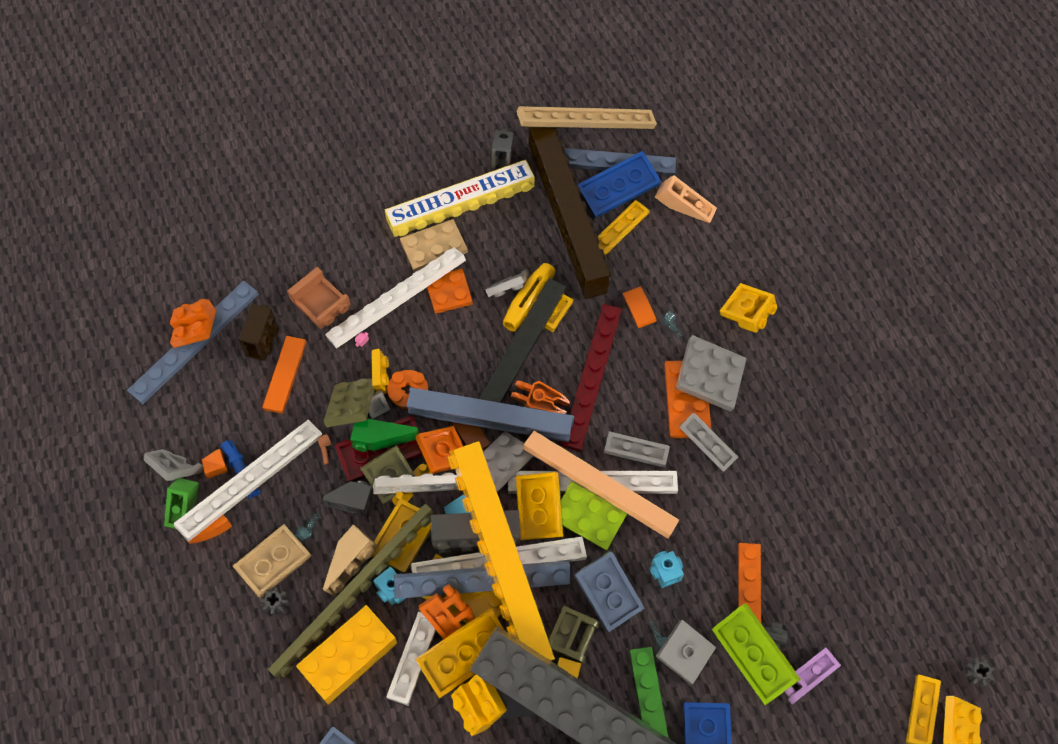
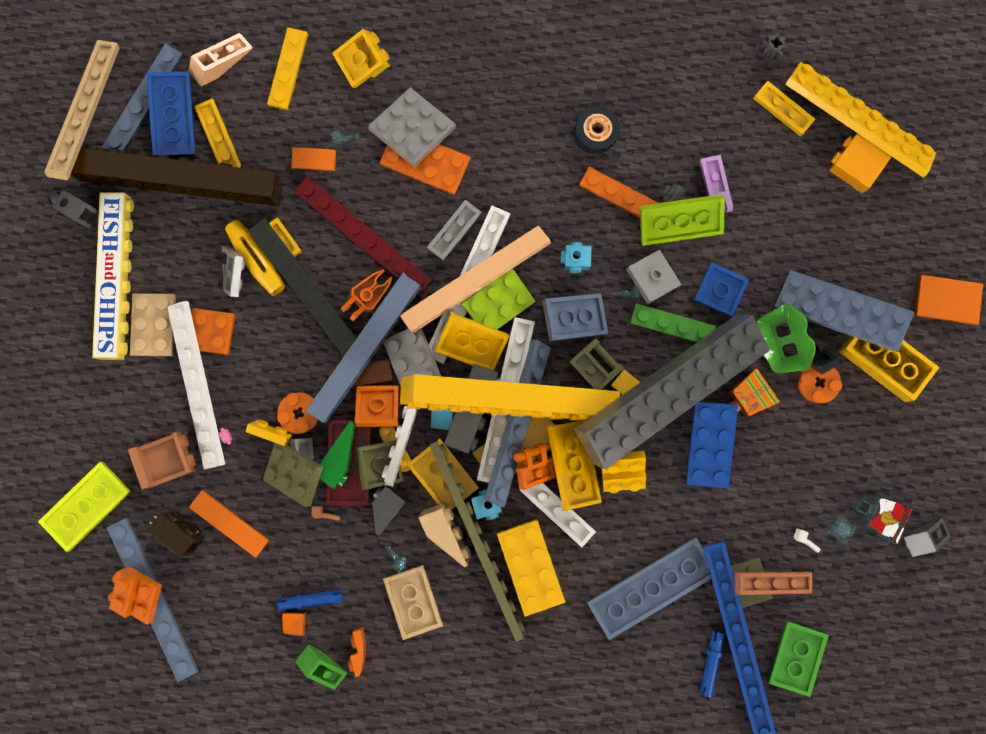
camera: 65 degrees left, 20 degrees up
light grey wing [144,449,203,481] -> none
white plate [174,420,322,542] -> none
dark grey gear [260,587,289,617] -> none
light grey plate [679,412,738,472] -> none
none -> neon yellow plate [38,462,131,552]
none -> yellow plate [267,27,308,110]
none -> black wheel [573,106,620,155]

